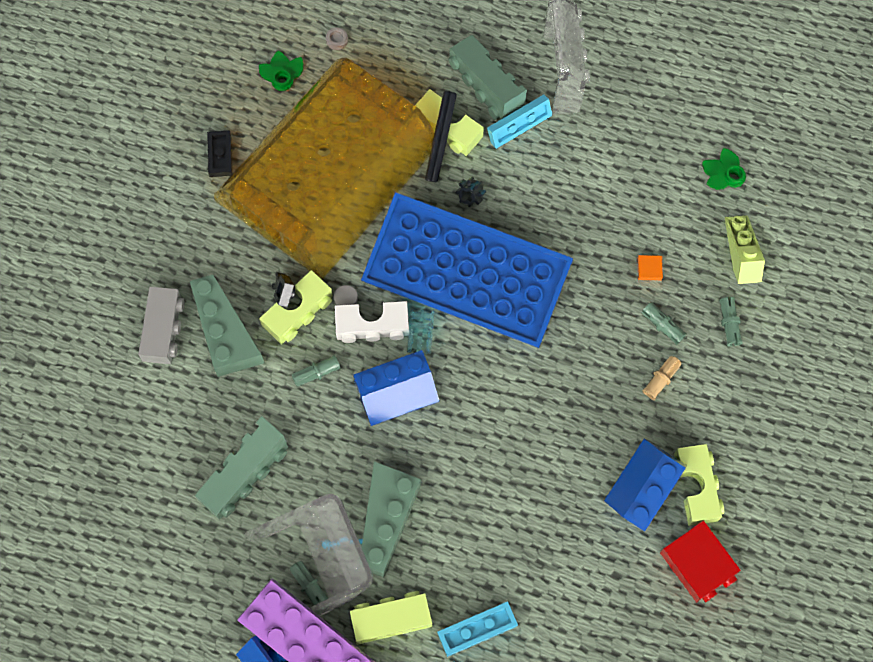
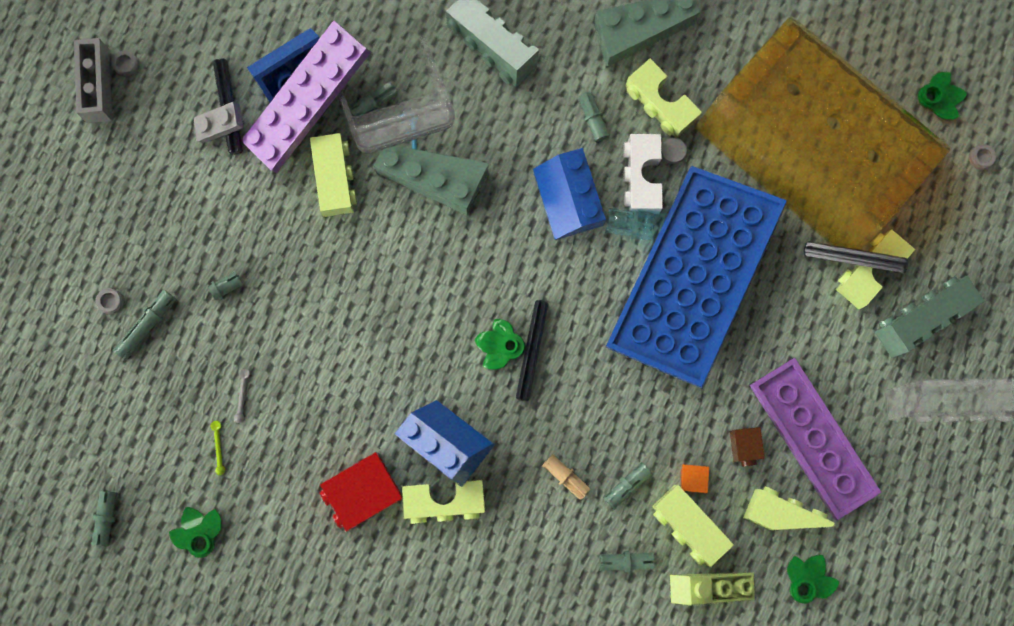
camera: 90 degrees right, 10 degrees up
black plate [207,130,233,177] -> none
black plate [272,272,295,307] -> none
medium azure plate [437,601,518,657] -> none
black gear [455,177,486,207] -> none
medium azure plate [487,95,552,149] -> none
none -> green plate [475,319,525,370]
none -> black axle [516,300,549,401]
none -> yellowish green brick [652,485,734,567]
none -> reddish brown brick [729,427,765,467]
none -> yellowish green slope [743,487,834,530]
none -> medium lavender plate [749,358,882,520]

